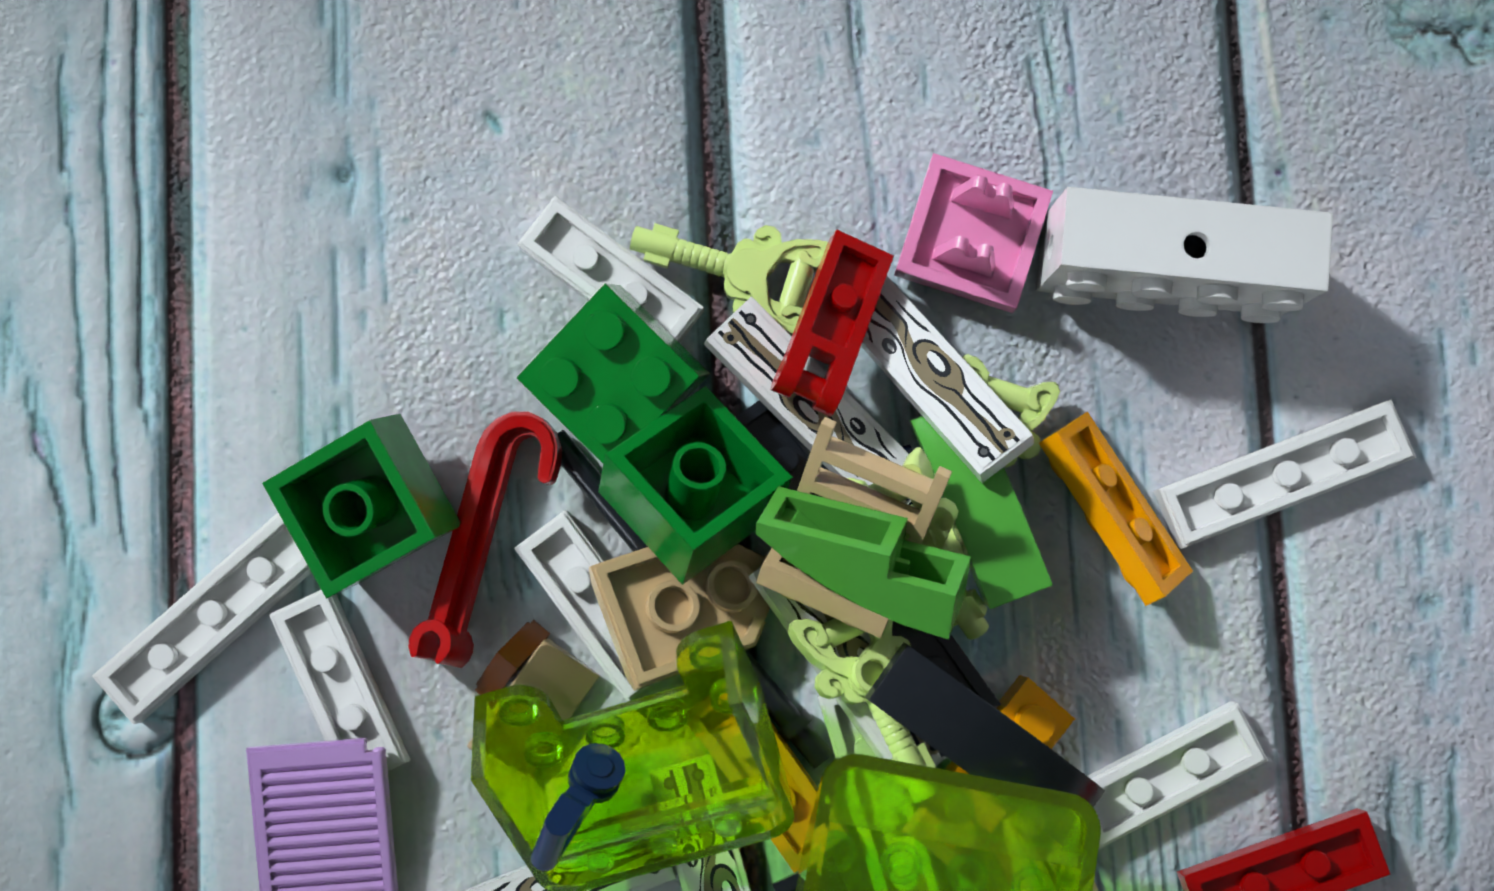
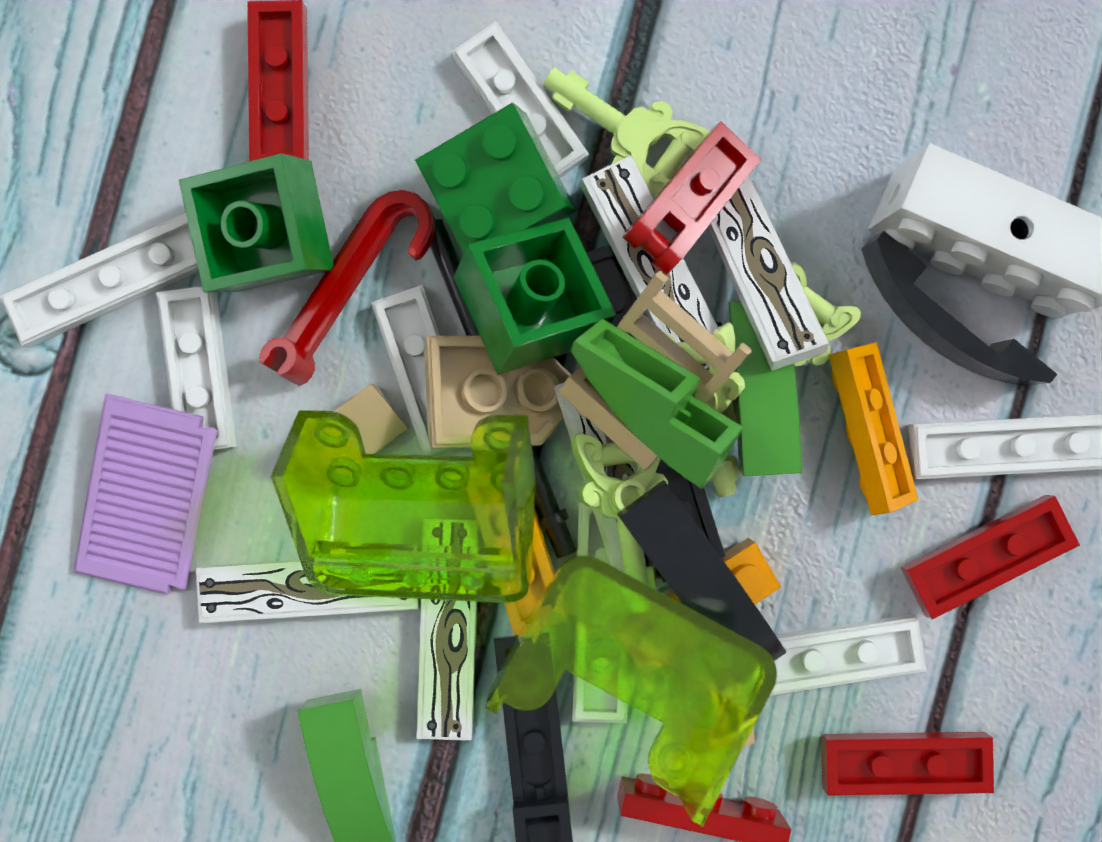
camera: 20 degrees right, 5 degrees up
reddish brown tile [475,620,551,704] -> none
dark blue piece [531,743,626,871] -> none
bright pink plate [894,153,1053,313] -> none
none -> red plate [247,0,309,162]
none -> black slope [861,231,1058,386]
none -> red plate [900,495,1080,620]

